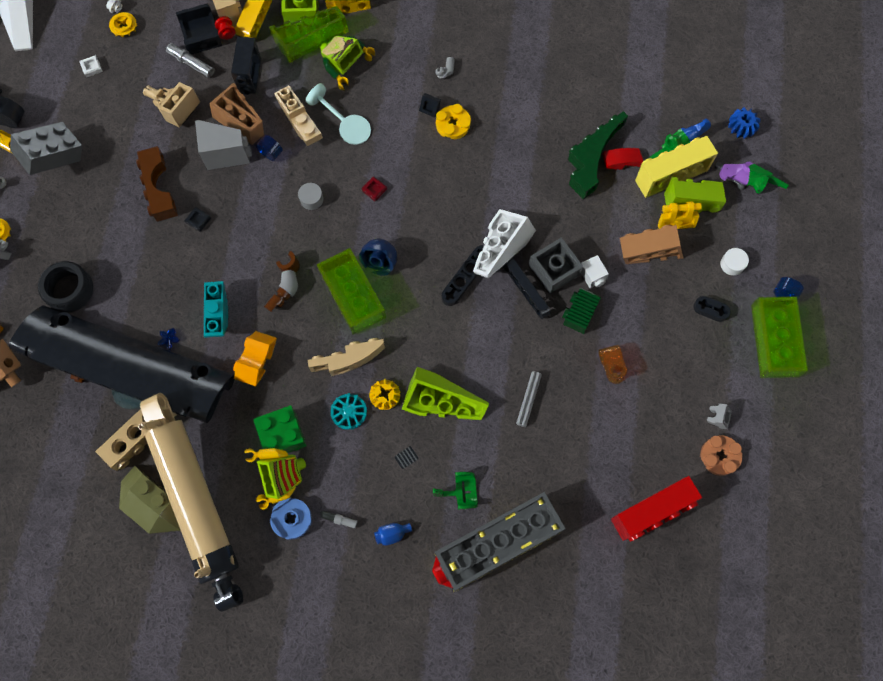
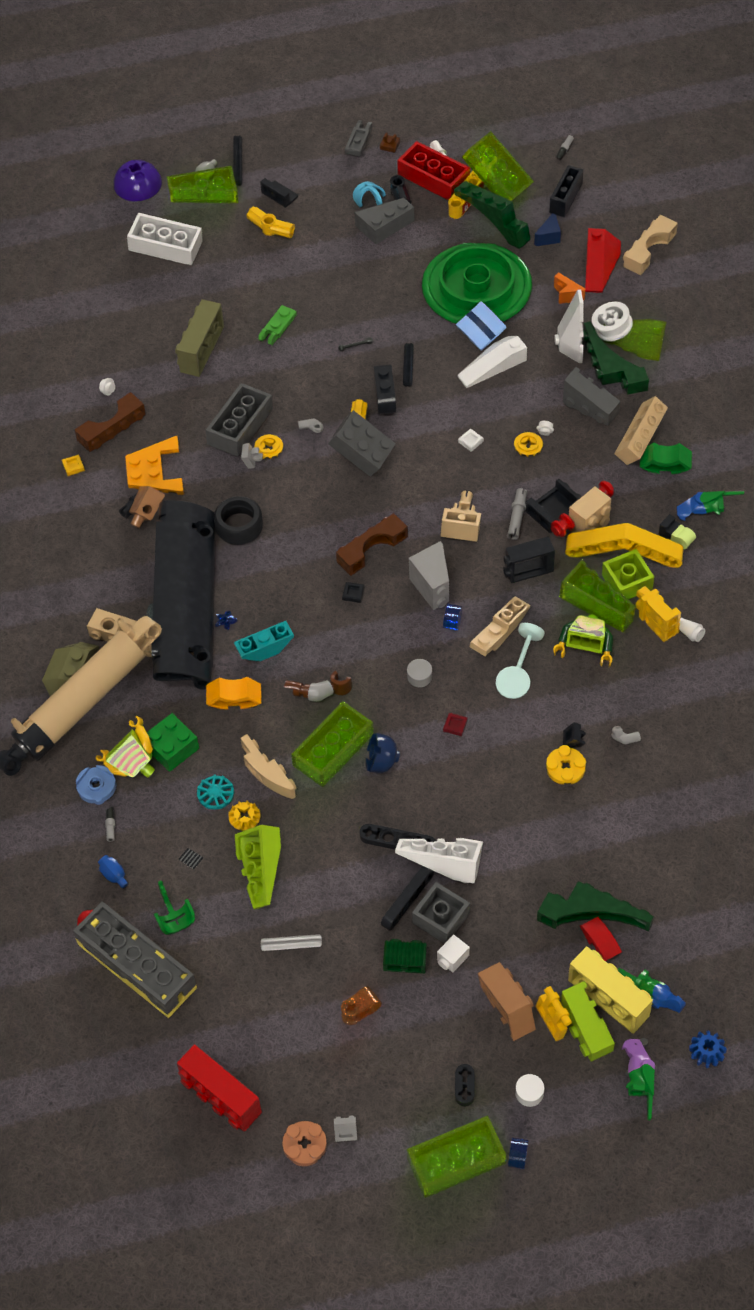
camera: 70 degrees right, 15 degrees down
medium nougat wedge [209,83,264,145] -> none

